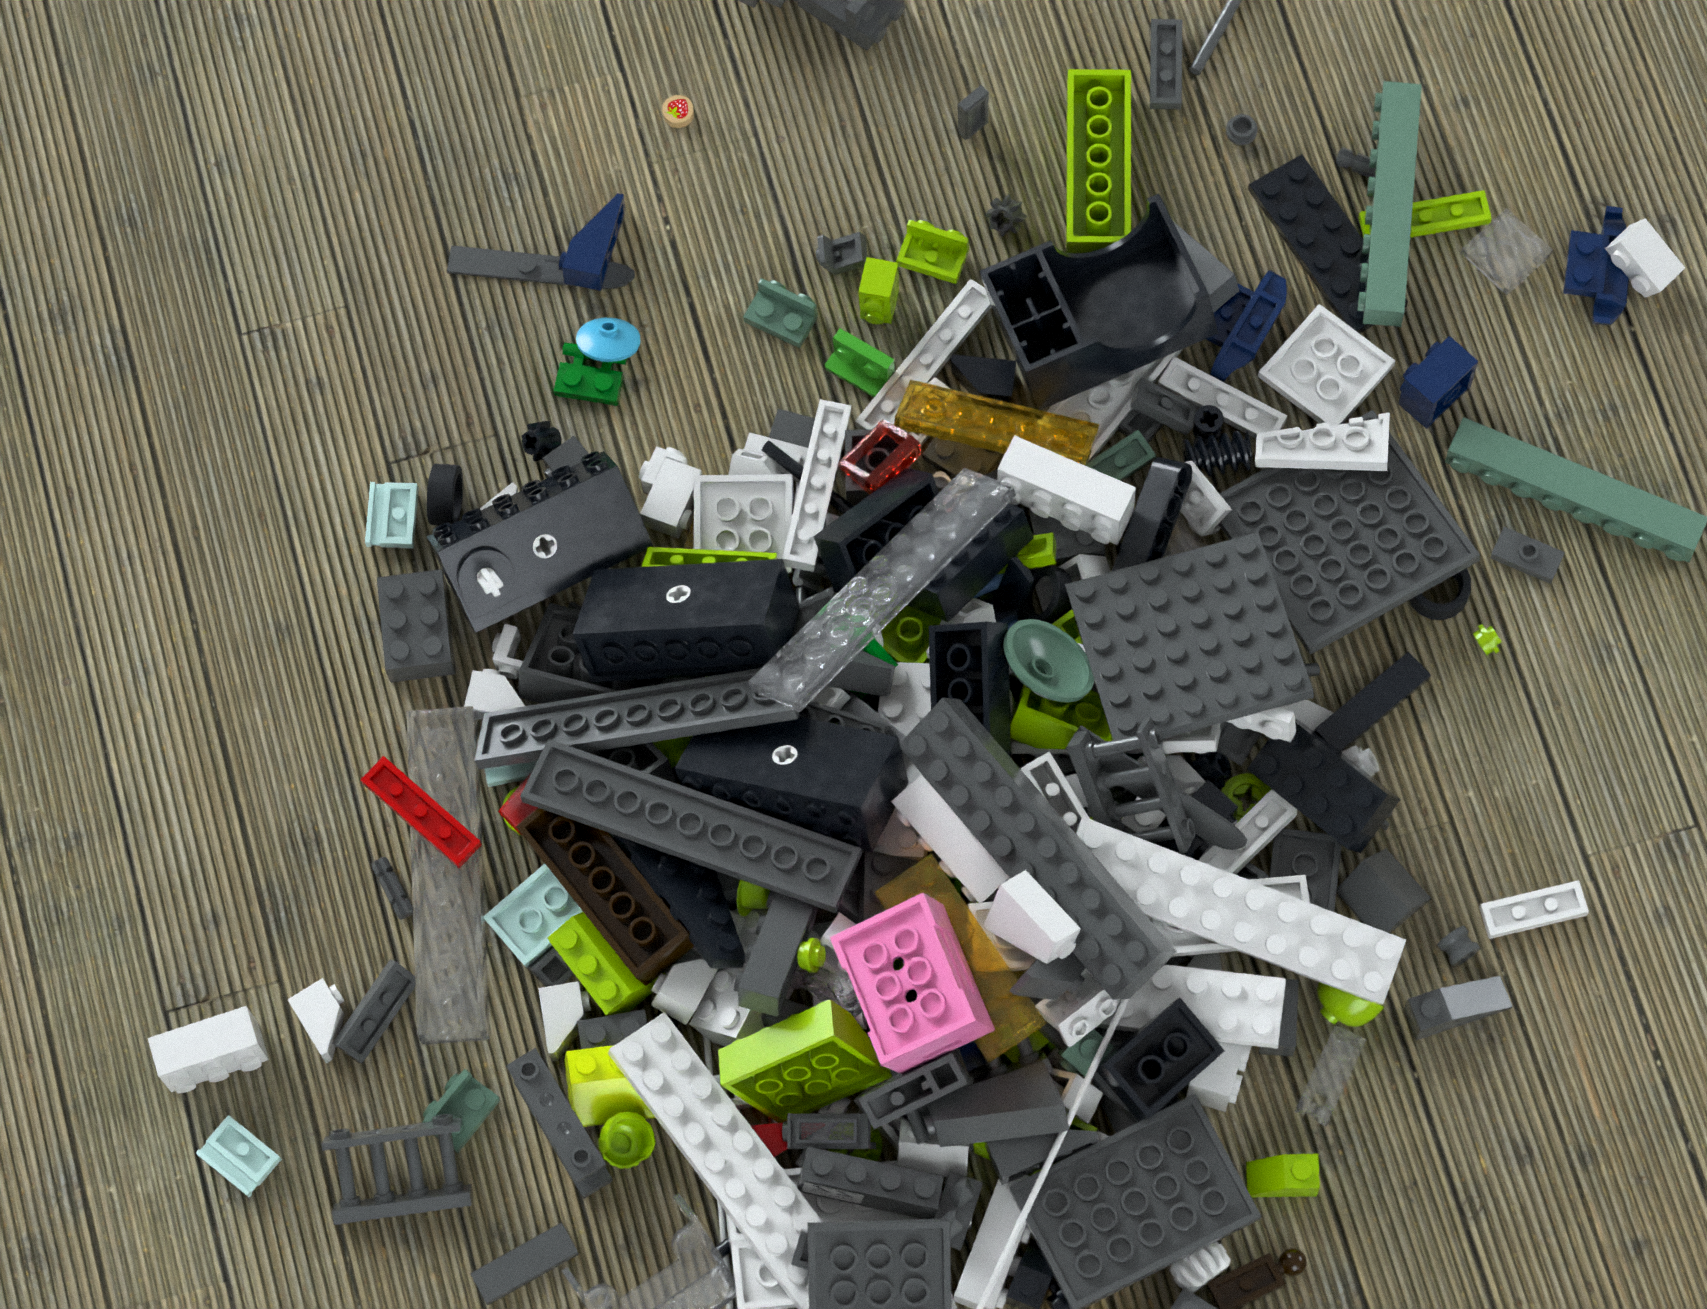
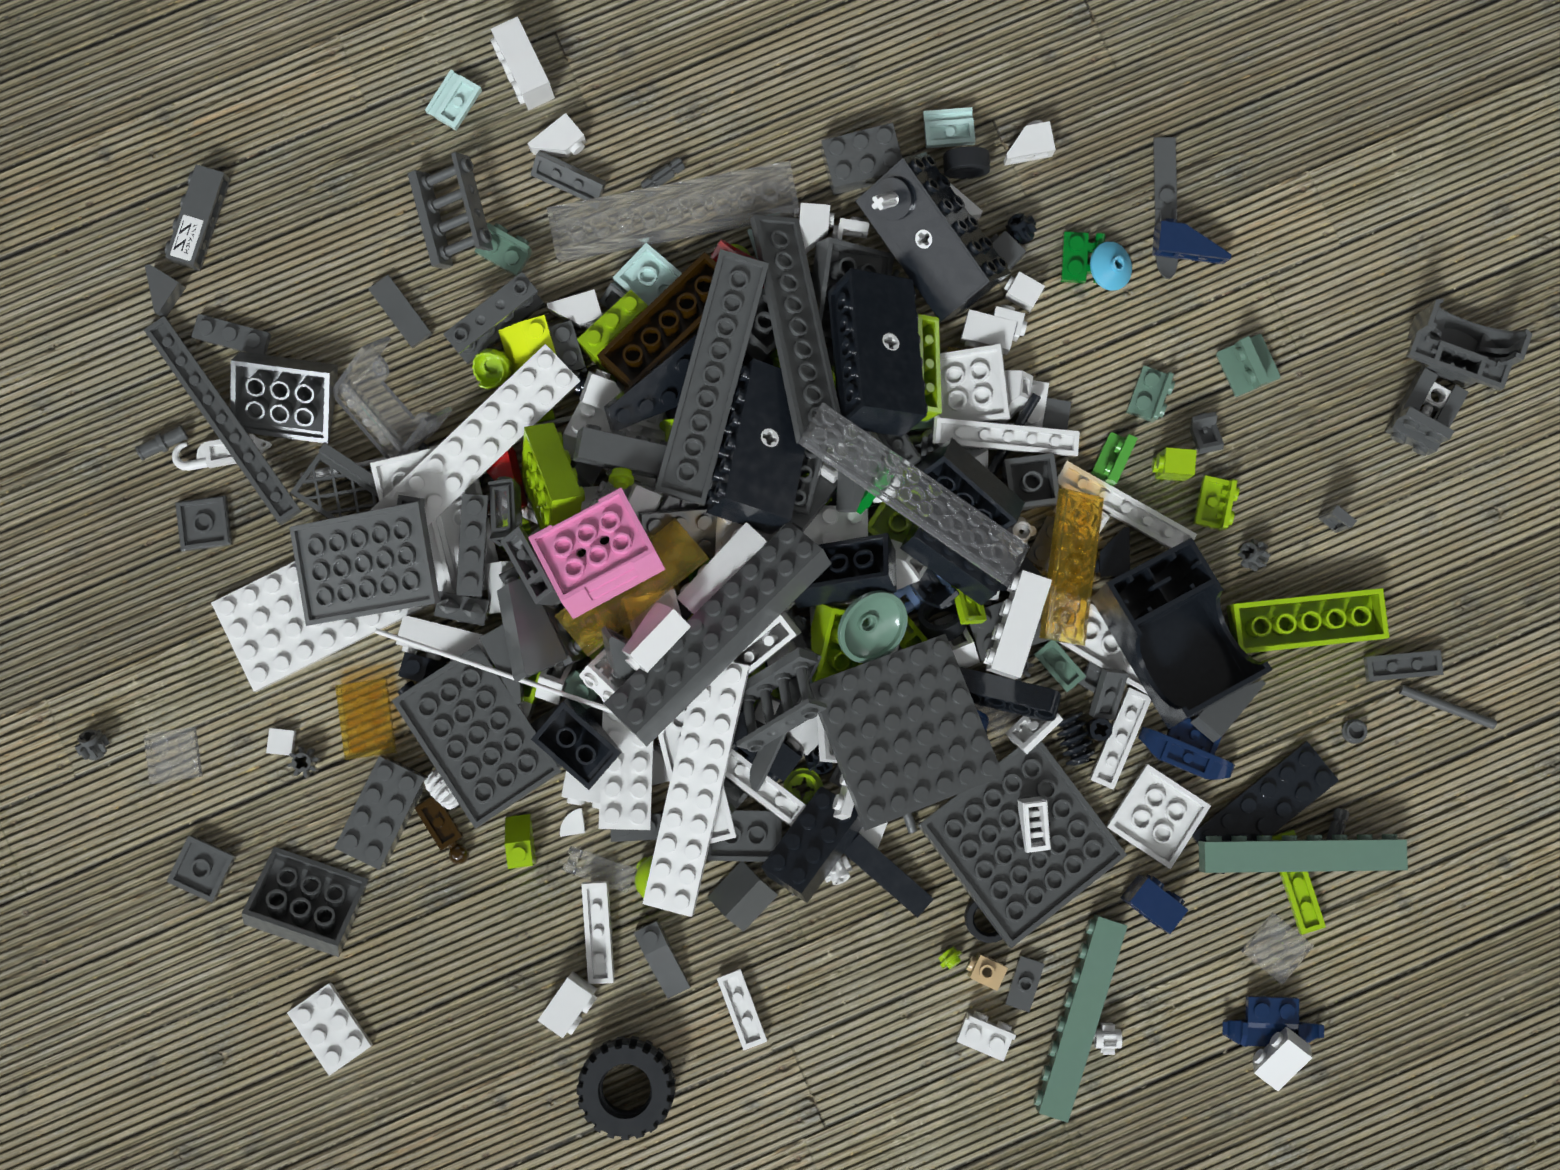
camera: 75 degrees right, 15 degrees up
red plate [360,756,482,869] -> none
tan tile [662,95,694,128] -> none
clear red tile [837,419,920,494] -> none
white wing [1255,412,1390,471] -> none
dark grey wheel [1437,926,1481,968] -> none
none -> white brick [537,972,597,1038]
none -> white tile [560,808,586,837]
none -> black tyre [577,1036,676,1140]
none -> white plate [581,881,615,984]
none -> white bracket [956,1011,1016,1061]
none -> tan brick [966,952,1008,991]
none -> white slope [1004,120,1056,166]
none -> white brick [1004,271,1045,312]
none -> white slope [1018,797,1051,853]
none -> white gear [1094,1023,1122,1055]
none -> sand green bracket [1216,334,1281,397]

